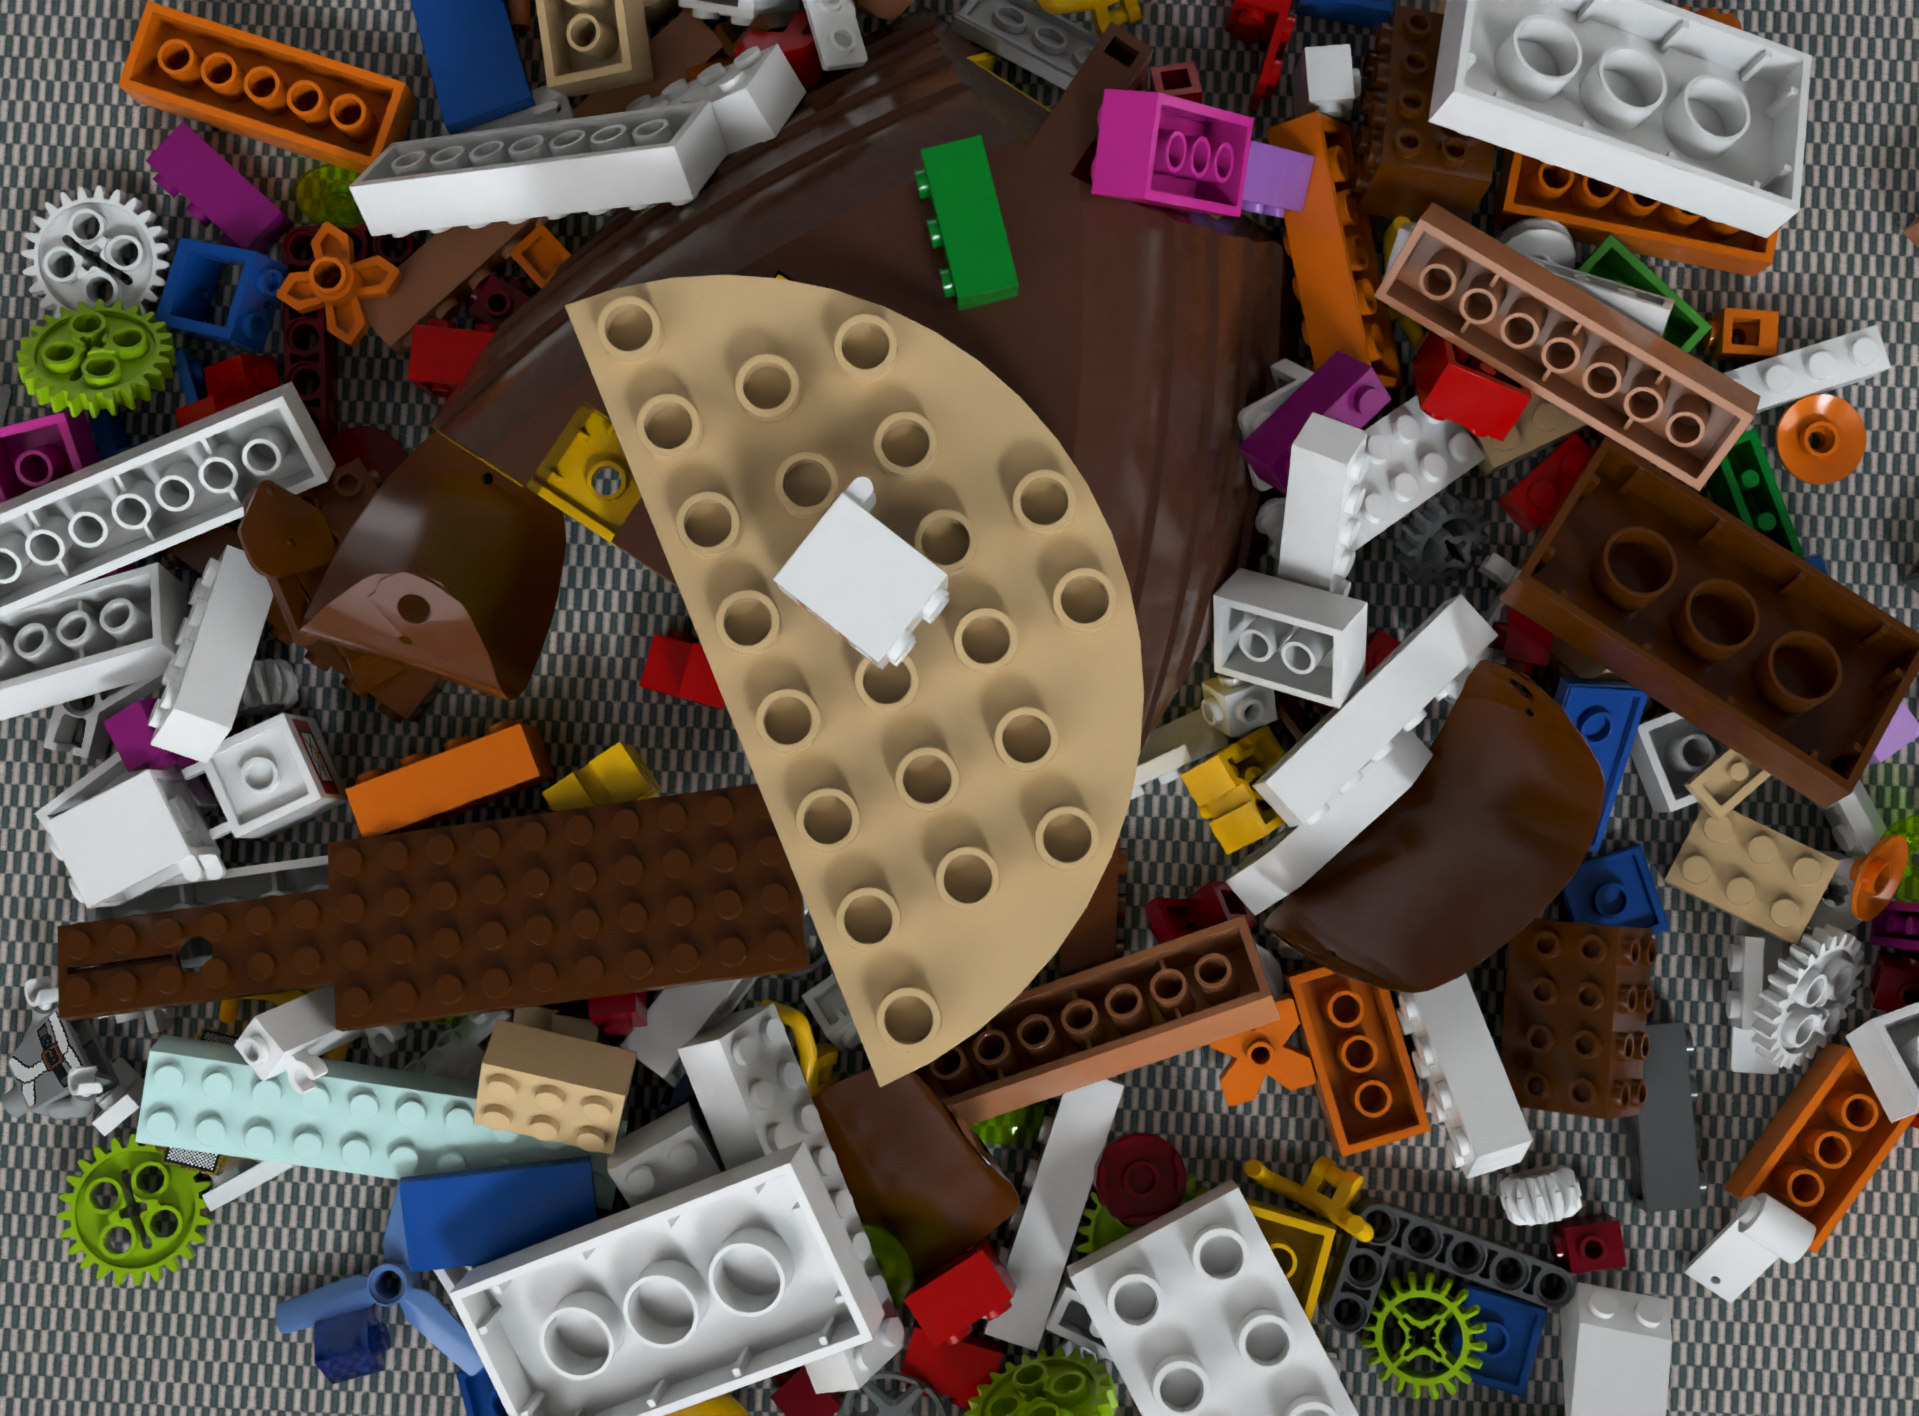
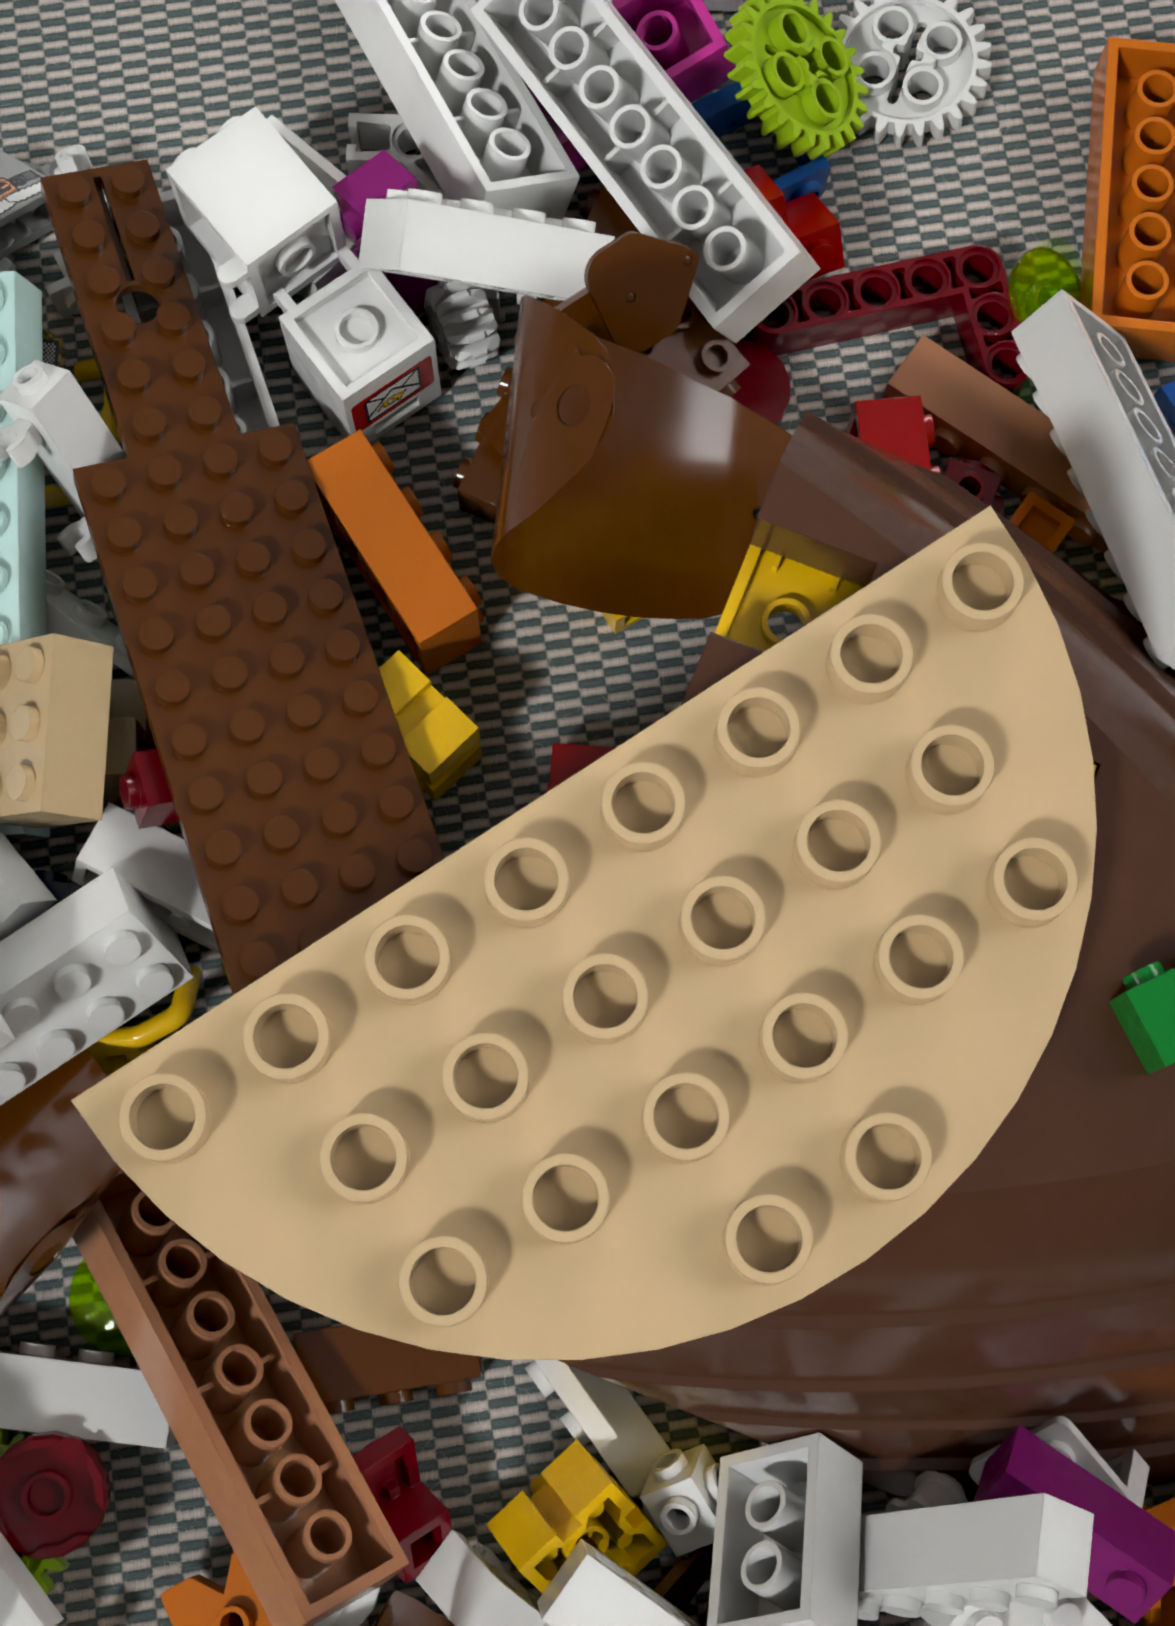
camera: 75 degrees right, 10 degrees down
magenta brick [145,121,294,255] -> none
blue window [155,237,289,354] -> none
orange plant [276,222,404,348] -> none
white container [773,477,950,670] -> none

